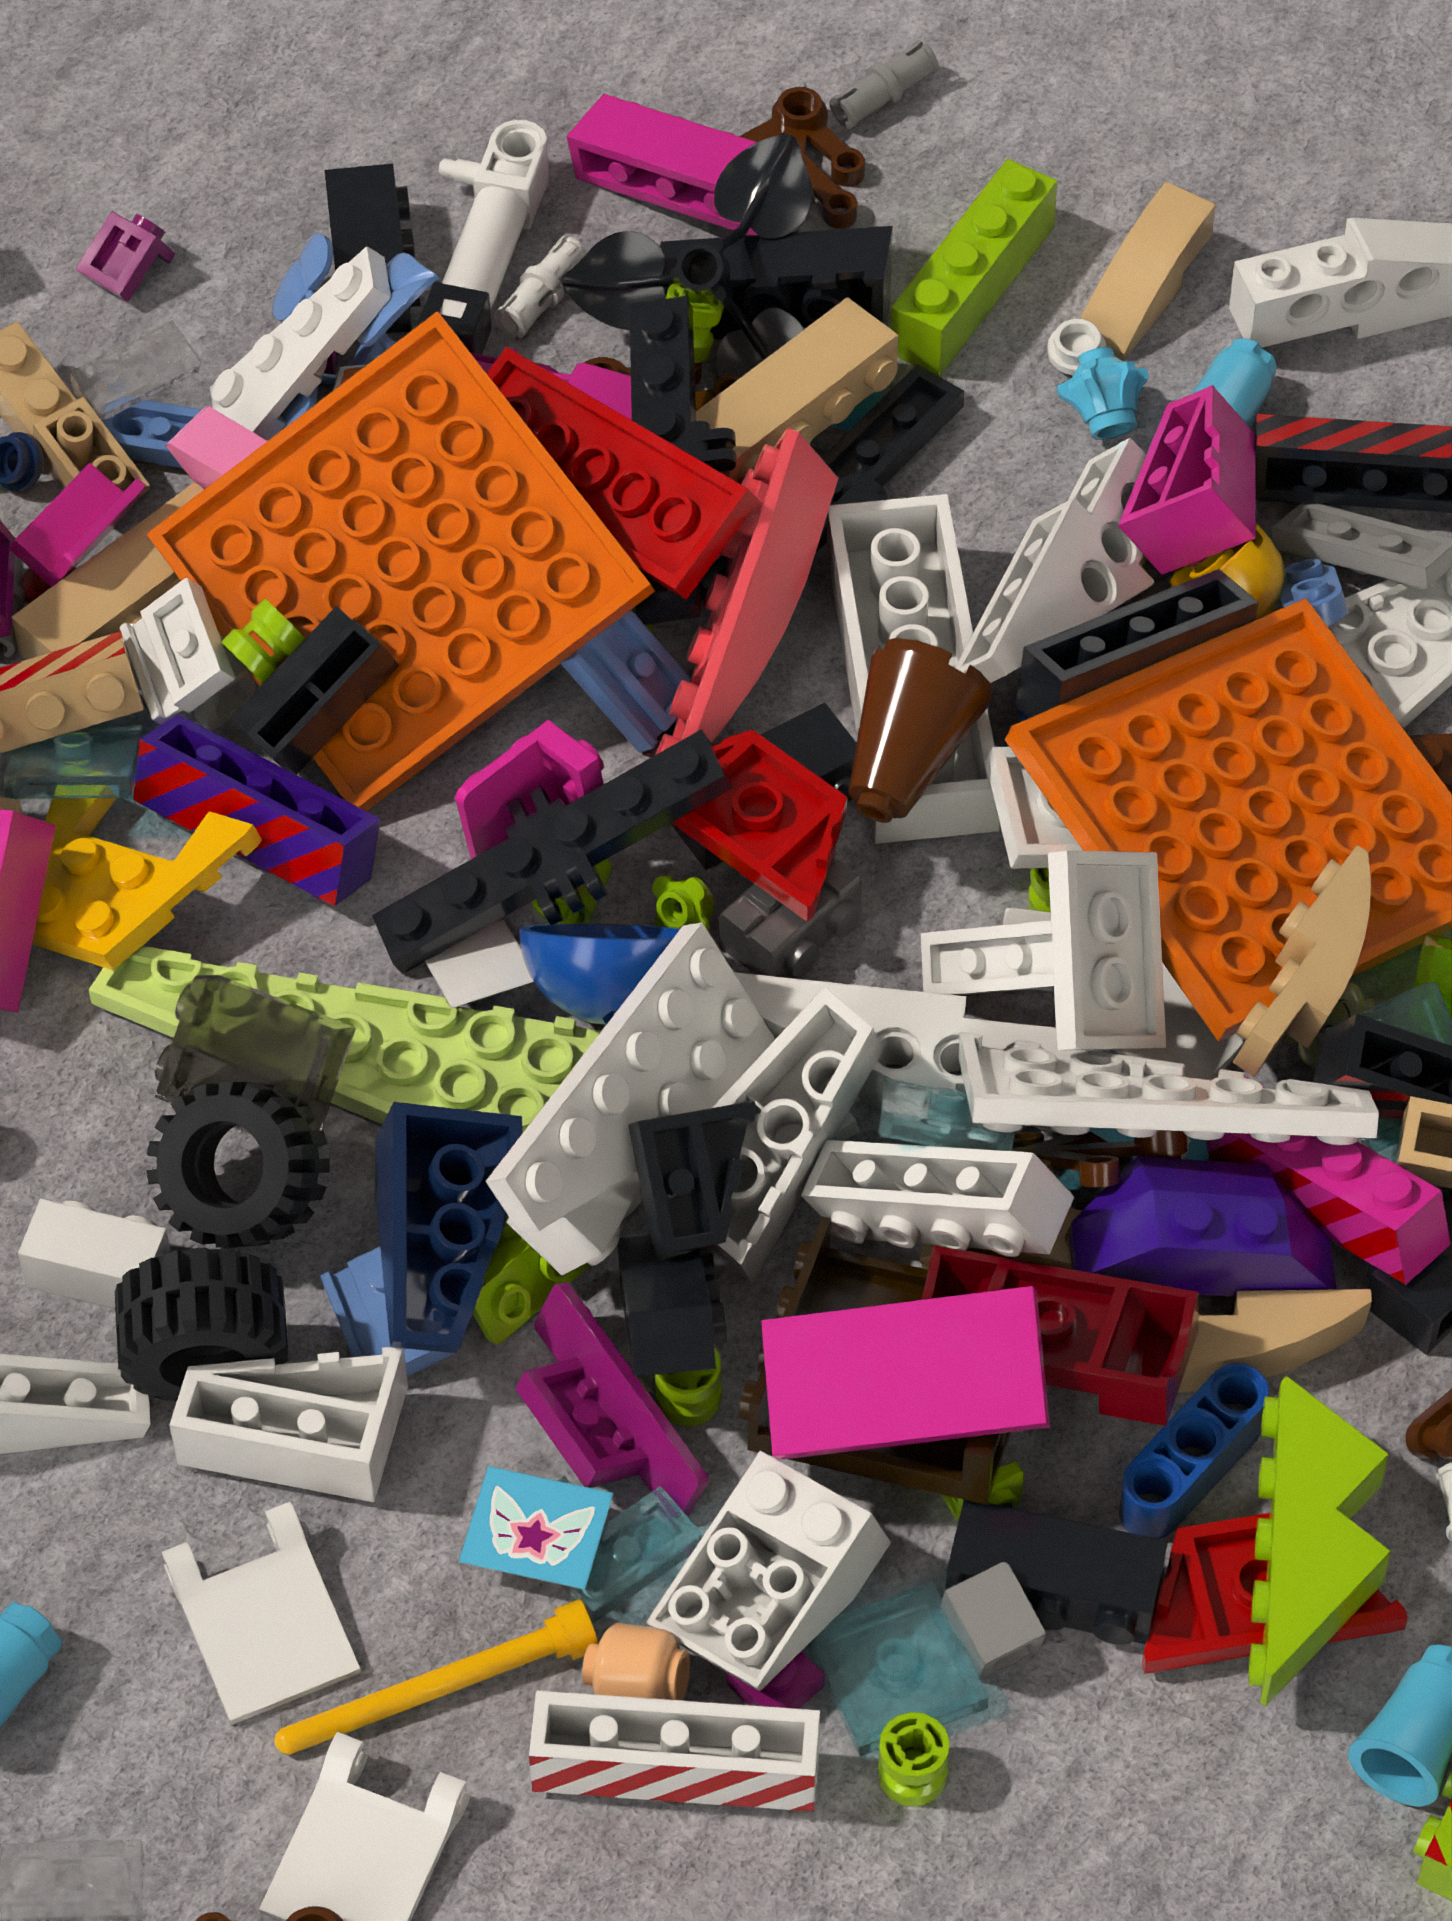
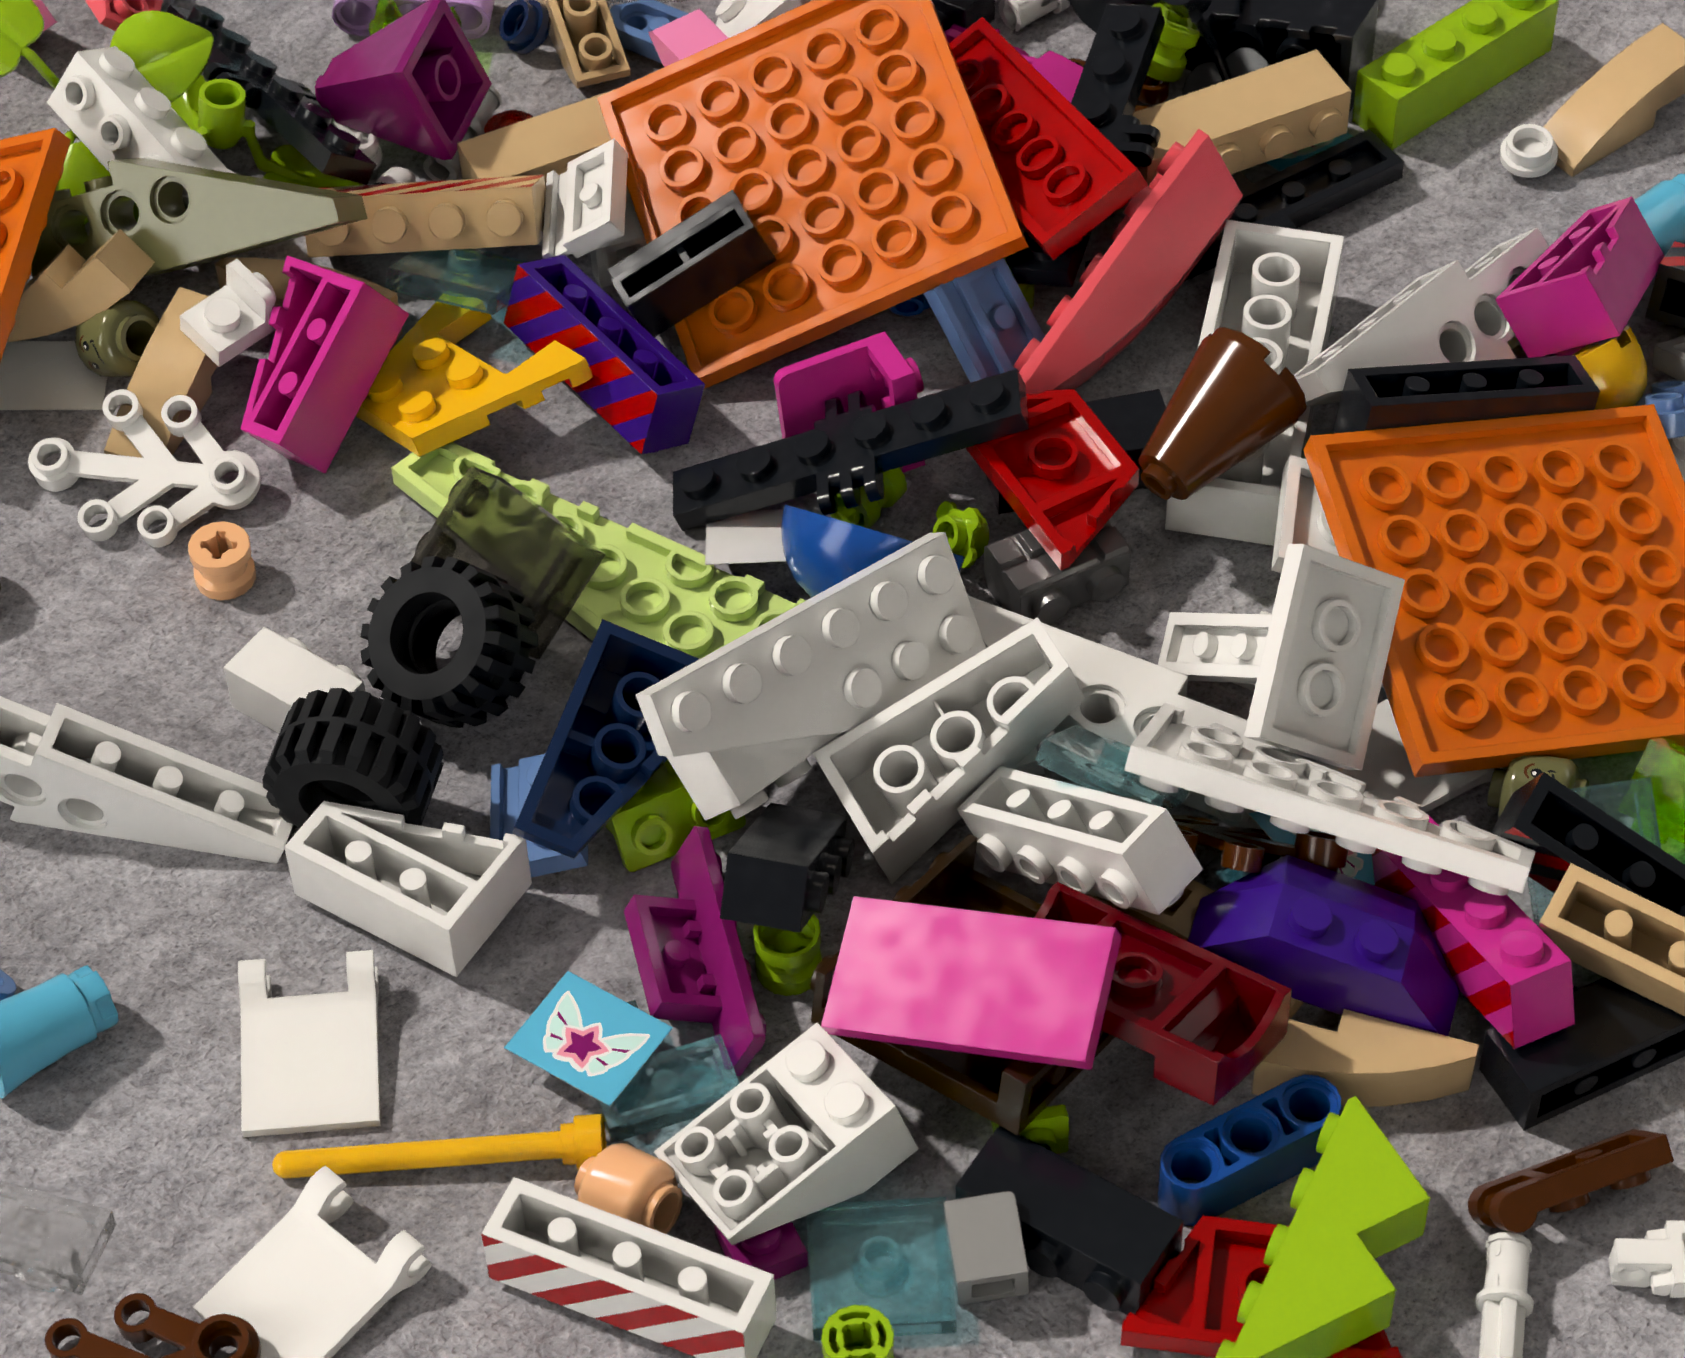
camera: 20 degrees right, 5 degrees down
dark pink panel [9,463,147,587] -> none
lime wheel [221,598,305,684] -> none
black wing [628,1101,757,1257] -> none
medium azure rock [1056,347,1149,440] -> none
tan slope [1233,845,1371,1077] -> none

